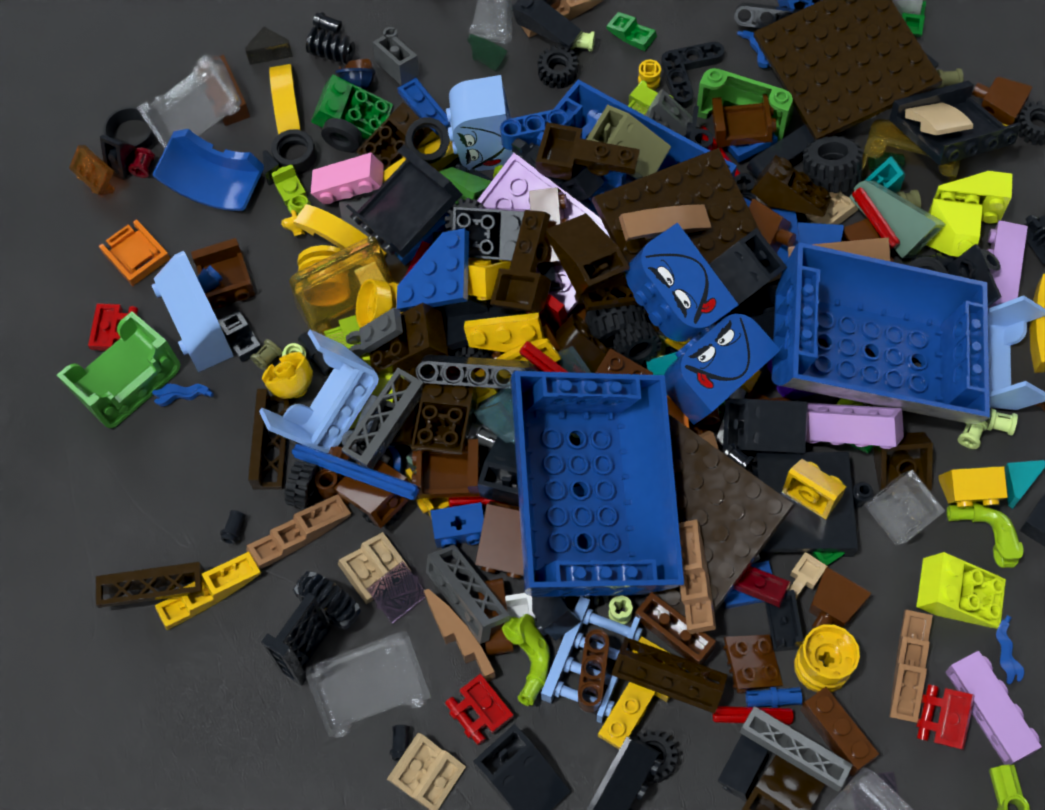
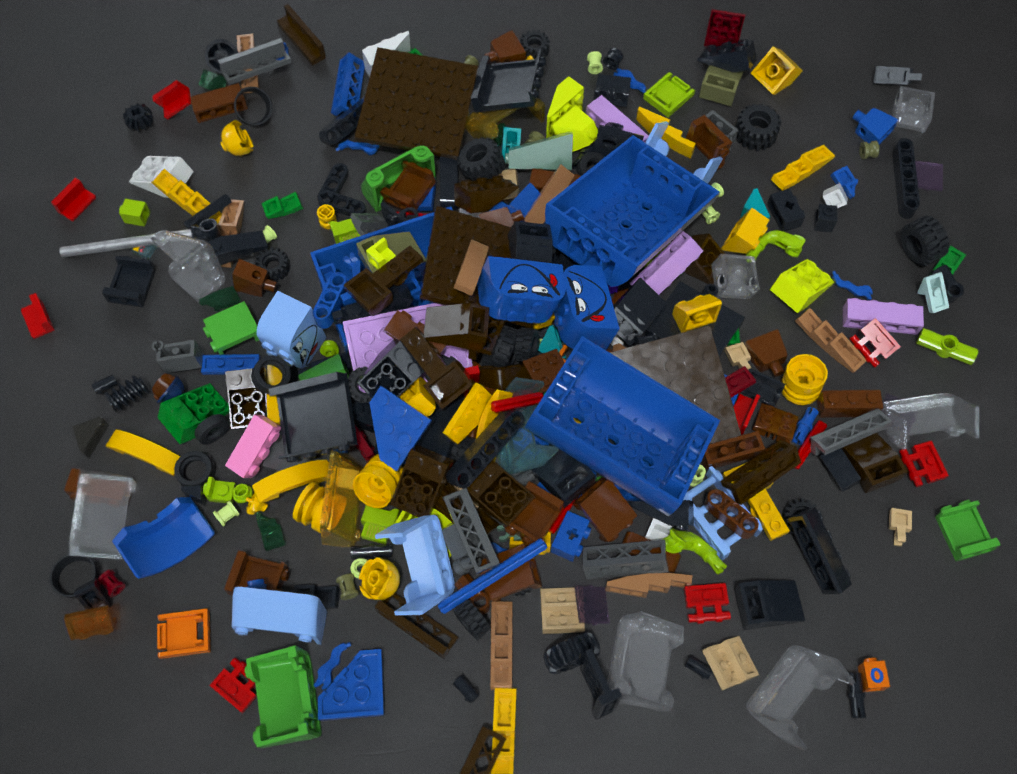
camera: 60 degrees left, 0 degrees up
dark grey hinge [346,308,403,357] -> none
medium nougat slope [679,519,716,634] -> none
red axle [852,187,900,249] -> none
tan slope [905,103,973,135] -> none
none -> bright green panel [203,301,259,355]
none -> yellowish green bush [213,501,240,527]
none -> reddish brown torso [232,259,277,297]
none -> clear green slope [255,512,286,552]
none -> blue plate [318,649,384,721]
none -> neon yellow panel [366,237,396,270]
none -> red panel [733,394,760,435]

